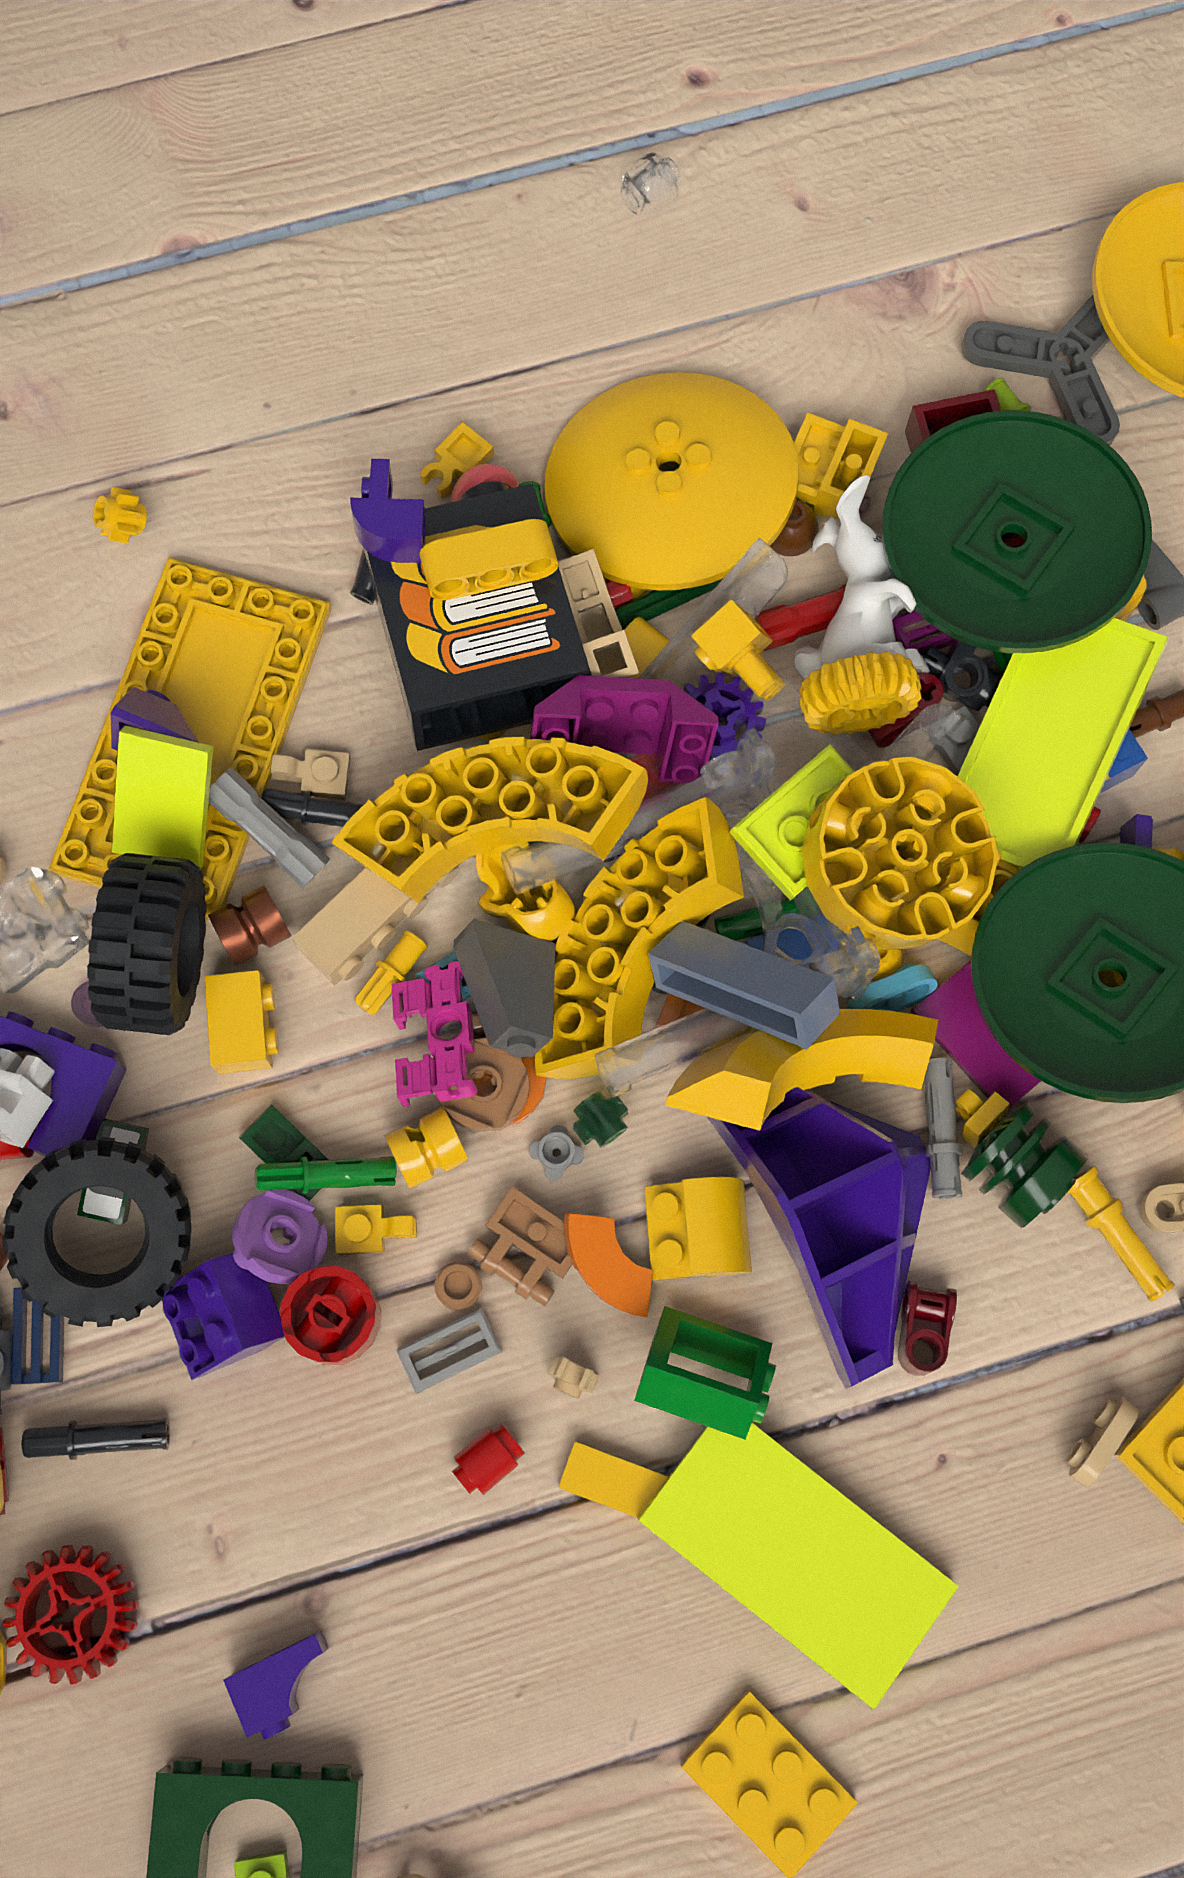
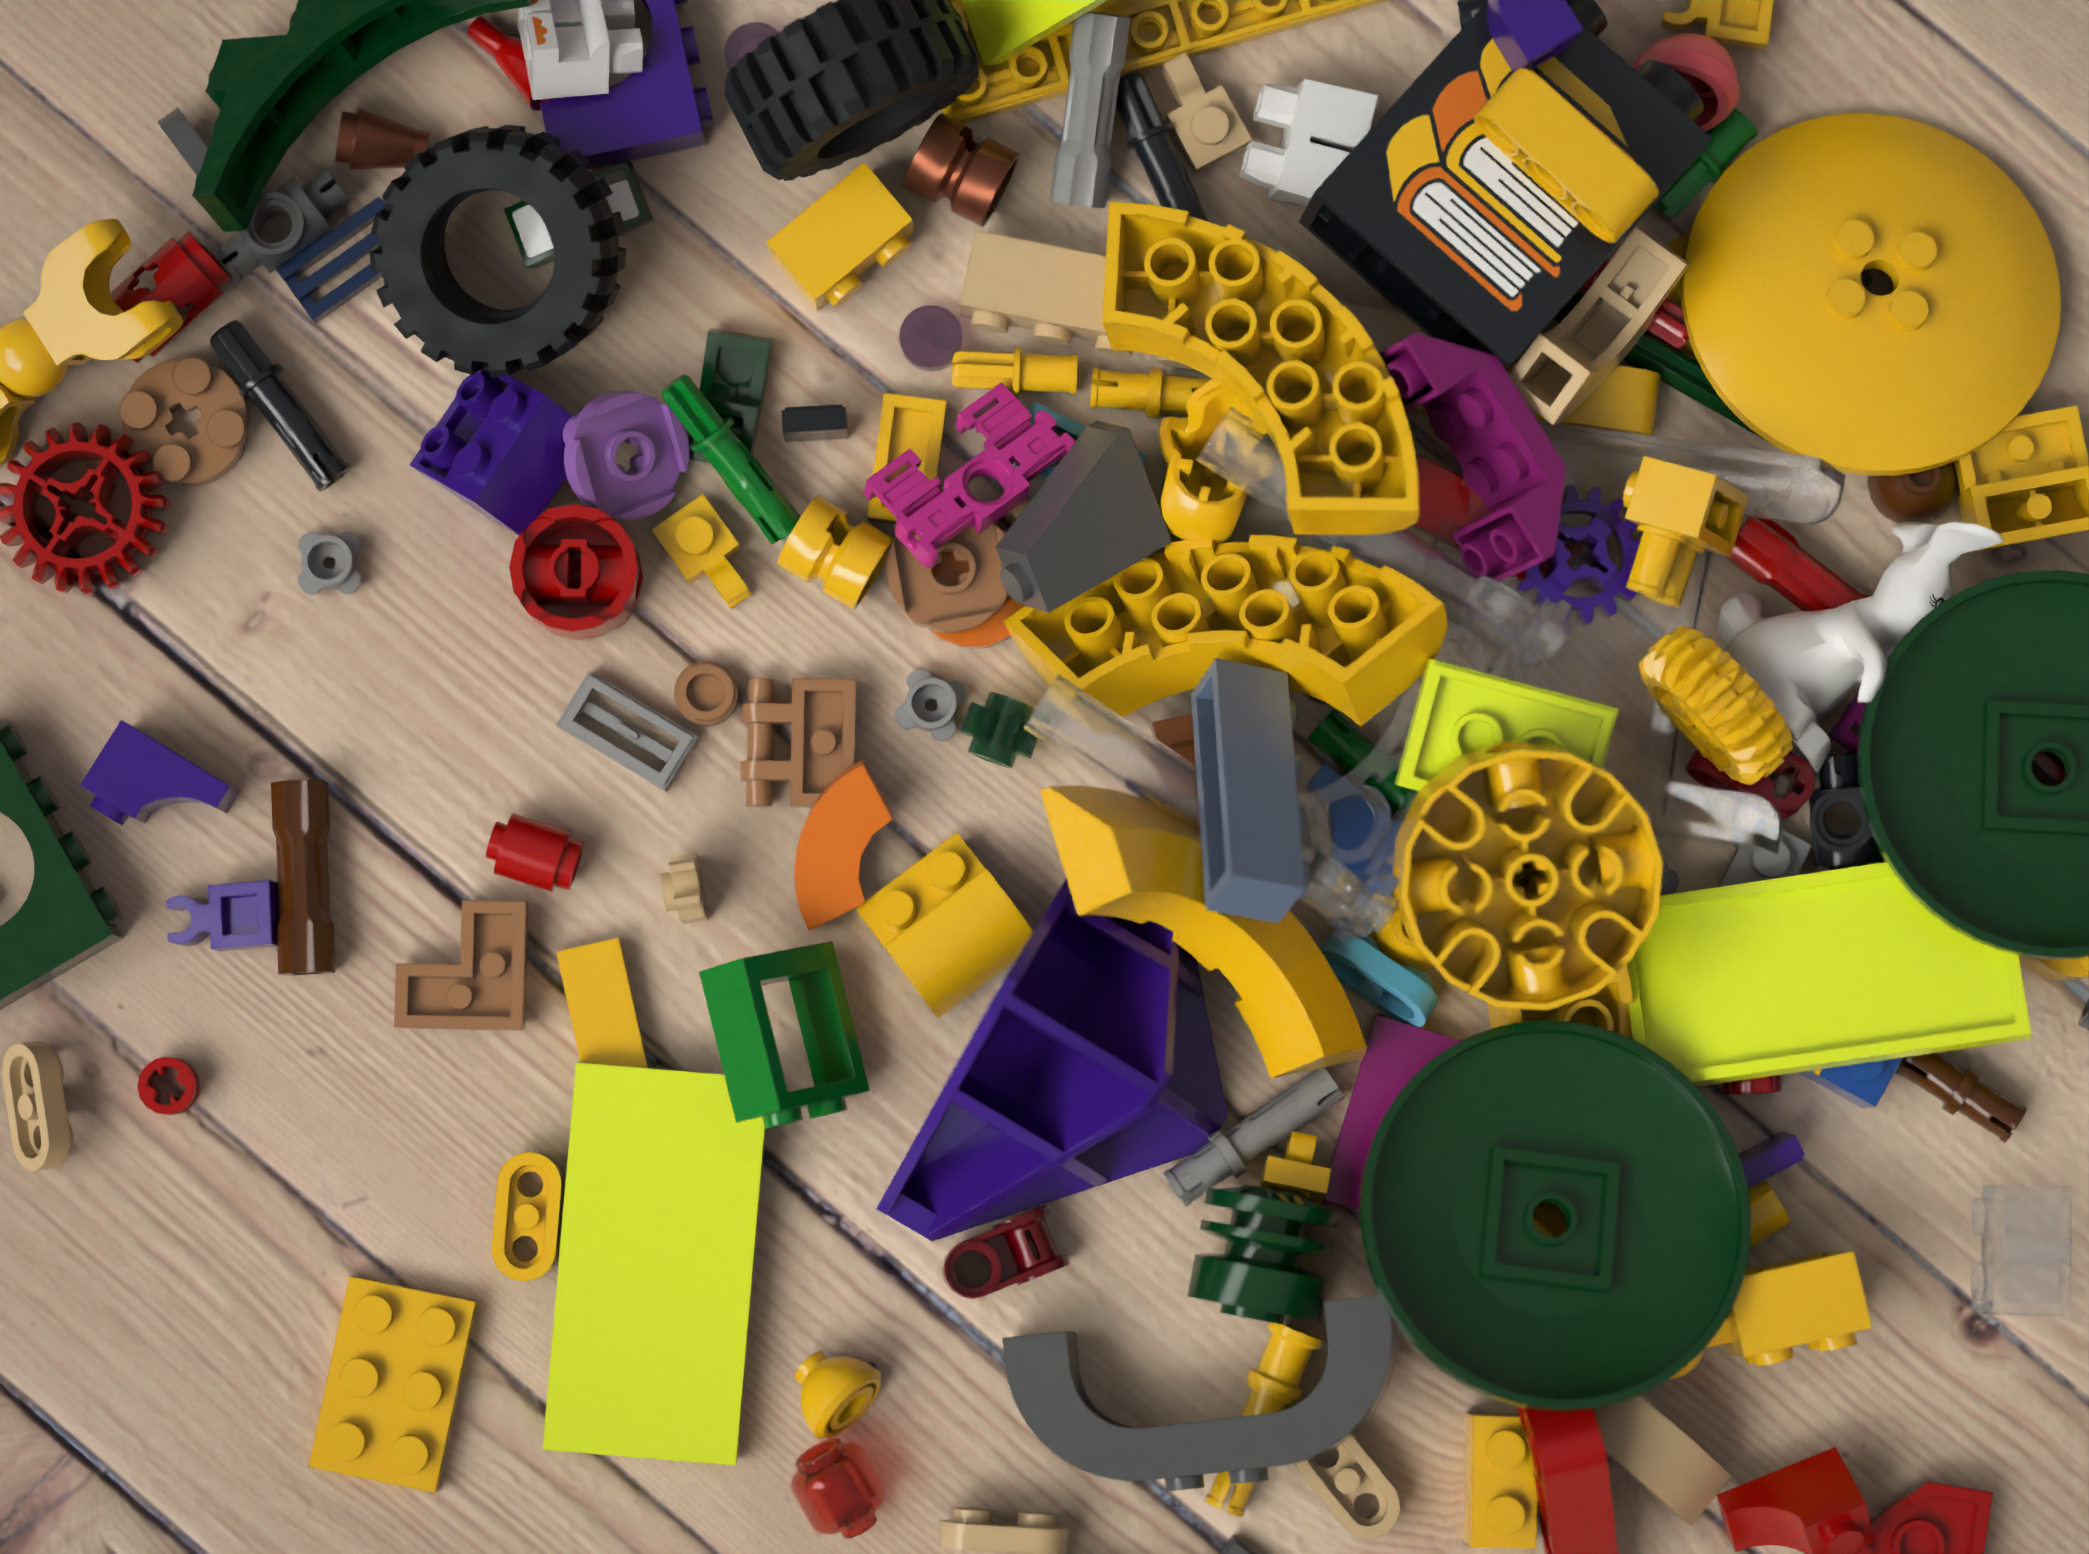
camera: 55 degrees right, 10 degrees up
none -> medium nougat plate [119,357,250,486]
none -> red bush [137,1057,200,1115]
none -> dark purple plate [166,880,279,951]
none -> reddish brown axle [271,779,336,976]
none -> light grey plate [298,531,362,595]
none -> medium nougat plate [394,900,529,1031]
none -> yellow plate [491,1152,564,1281]
none -> black tile [781,404,849,442]
none -> clear red head [790,1438,886,1539]
none -> yellow brick [794,1351,881,1438]
none -> yellow tile [867,393,947,524]
none -> clear purple tile [899,305,963,371]
none -> dark grey arch [1002,1295,1398,1492]
none -> yellow pin [1090,367,1210,419]
none -> white hips [1239,79,1378,207]

